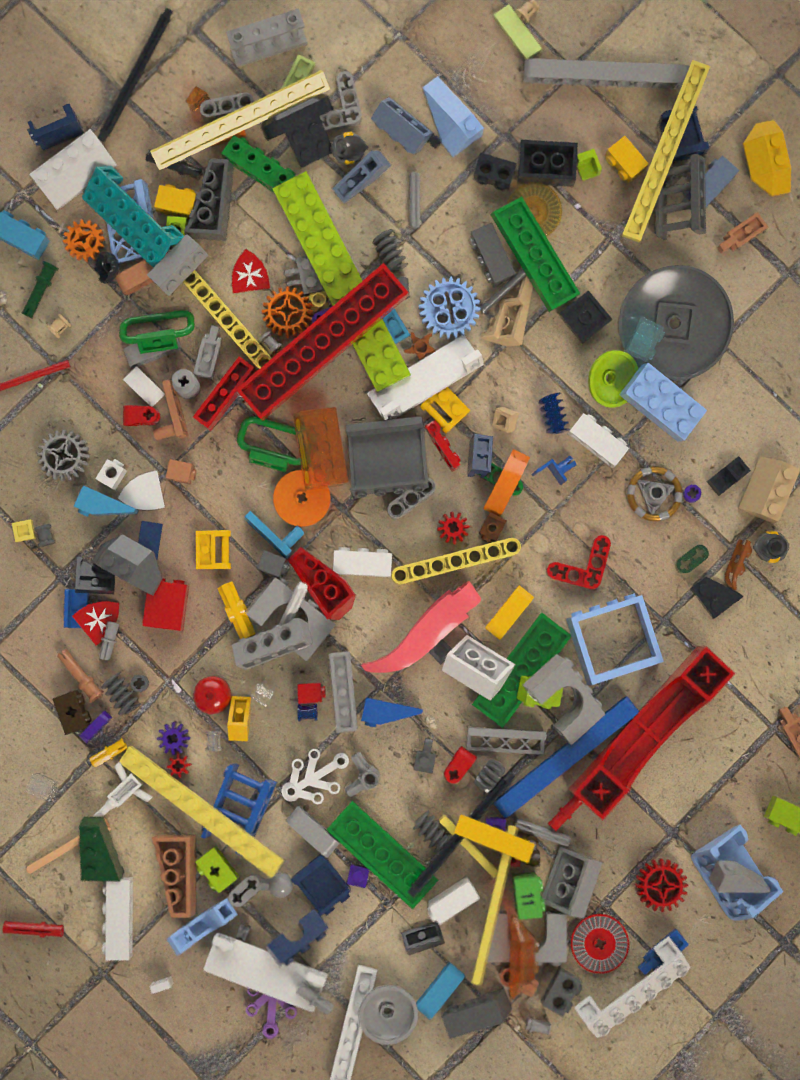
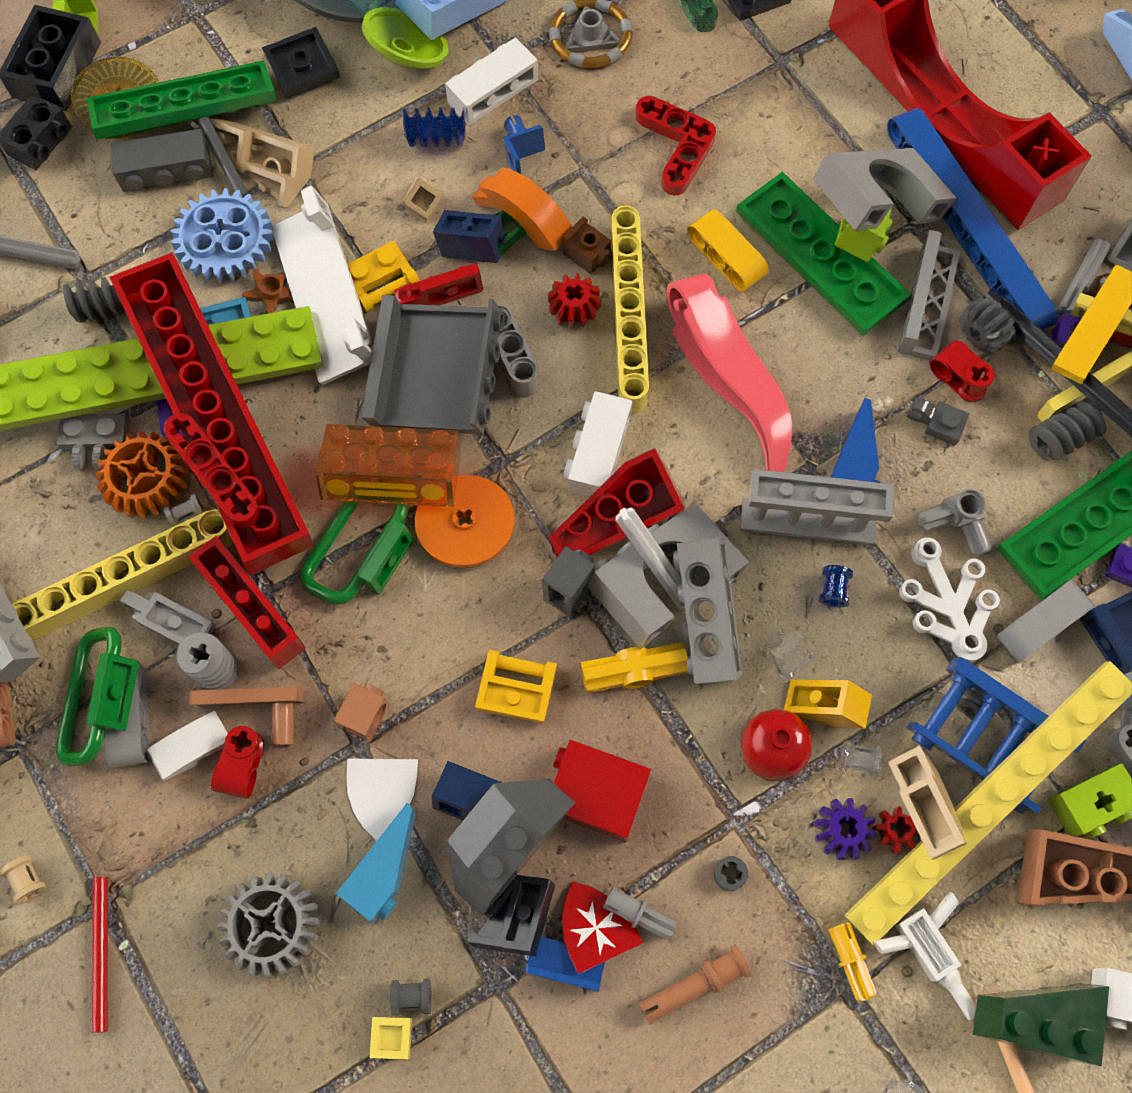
camera: 75 degrees left, 15 degrees down
dark brown brick [52,690,92,735] -> none
dark purple beam [79,710,113,743] -> none
white brick [95,459,127,490] -> none
dark grey piece [101,672,142,715] -> none
red sticker [232,249,270,293] -> none
dark azure piece [245,511,305,559] -> none
red brick [297,682,326,704] -> none
light yellow plate [309,291,329,312] -> none
dark grey tile [429,639,452,665] -> none
white slope [442,635,515,700] -> none
red pin [548,795,583,832] -> none
light blue window [566,593,664,685] -> none
none -> red beam [164,413,259,527]
none -> tan slope [888,745,967,860]

